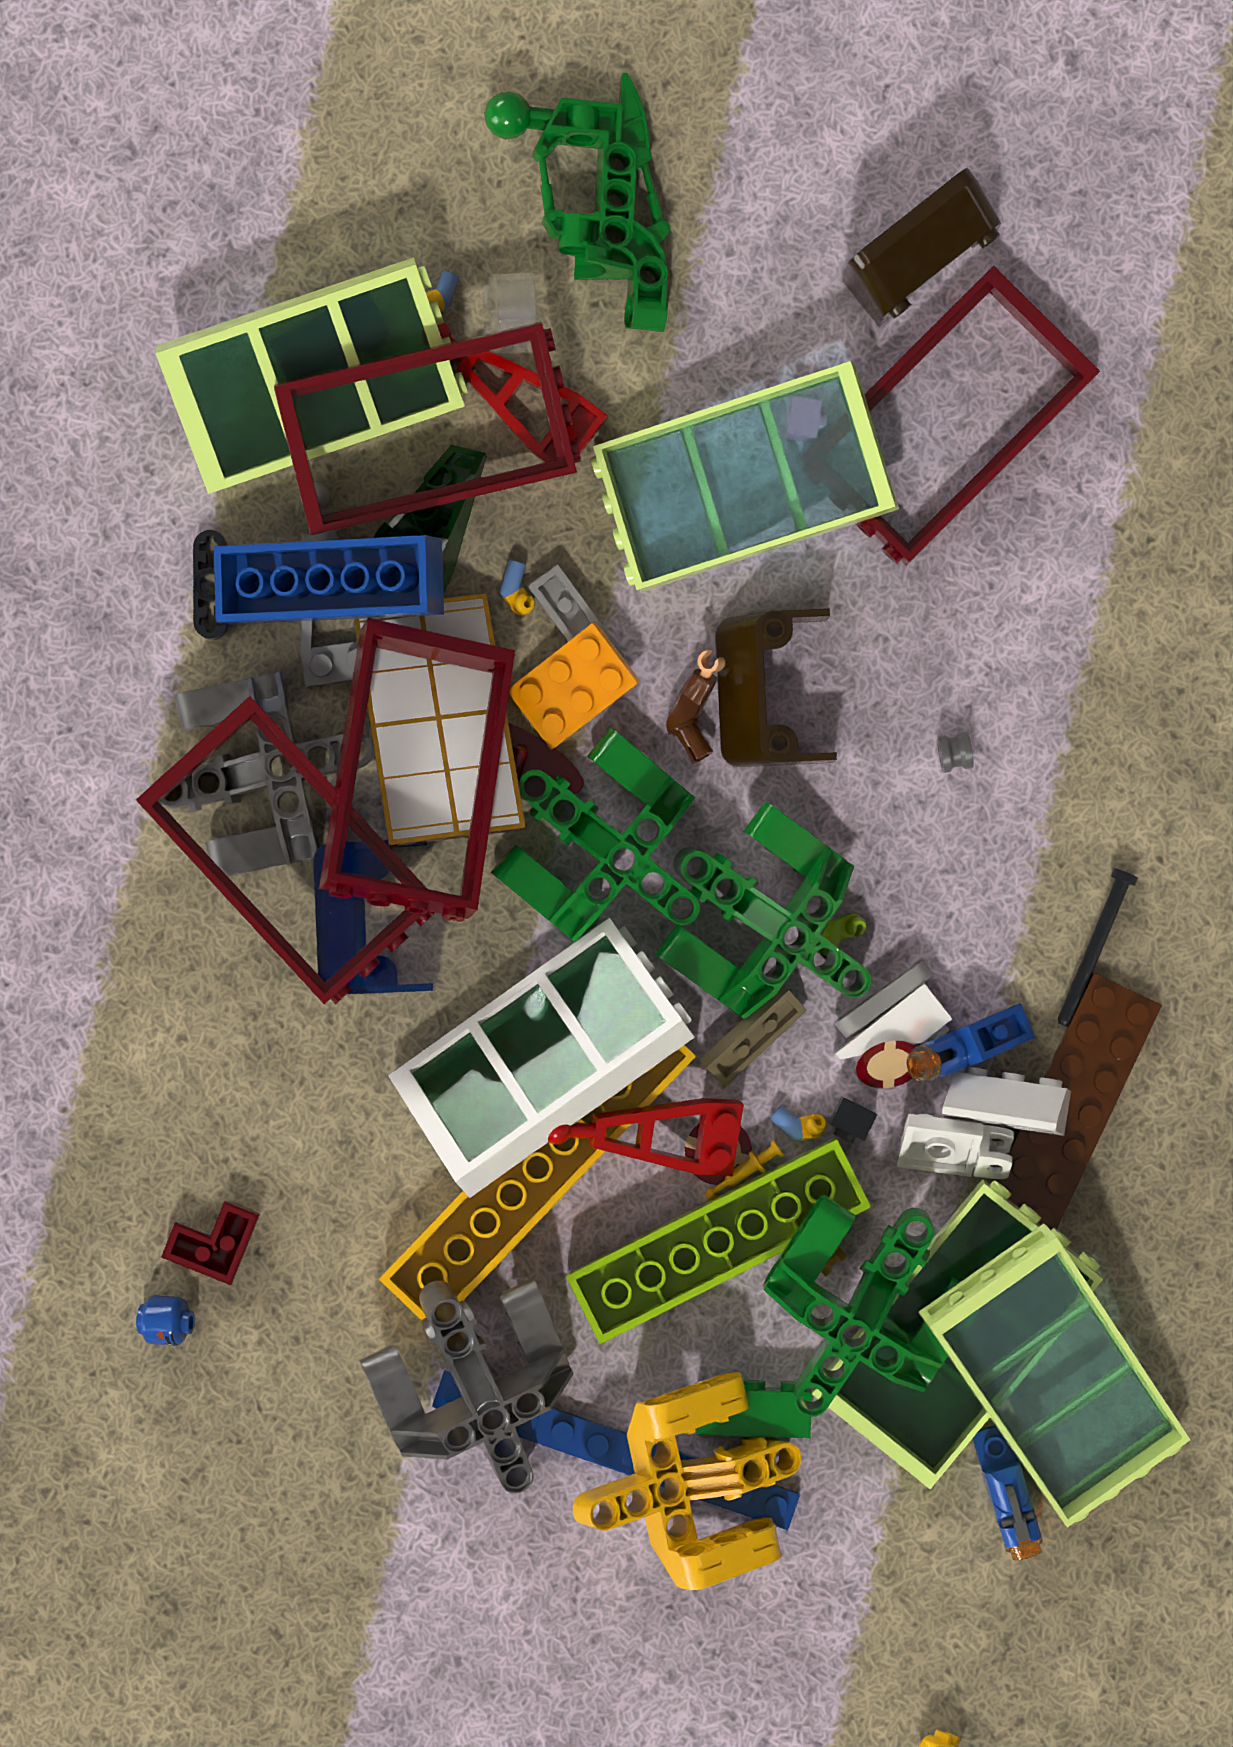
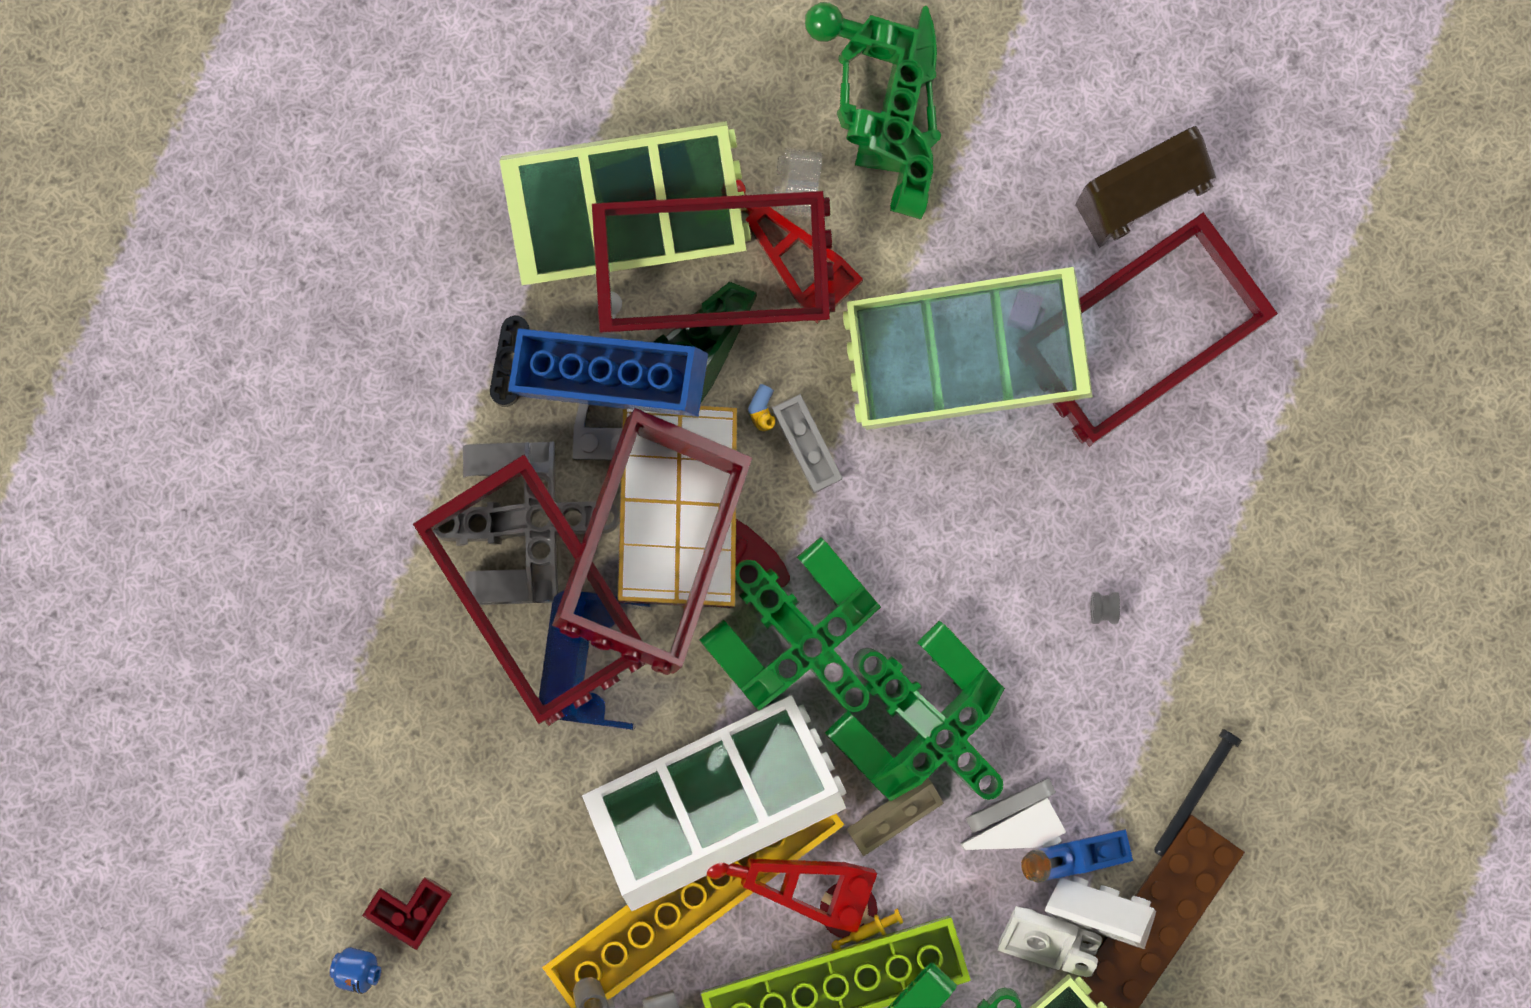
camera: 15 degrees right, 5 degrees down
medium blue arm [410,271,459,314] -> none
light orange plate [509,622,641,750] -> none
reddish brown arm [666,650,725,764] -> none
dark brown windscreen [715,608,837,767] -> none
arm [769,1105,827,1141] -> none
lime arm [816,913,867,957] -> none
black plate [829,1096,878,1144] -> none
sticker [856,1040,920,1088] -> none

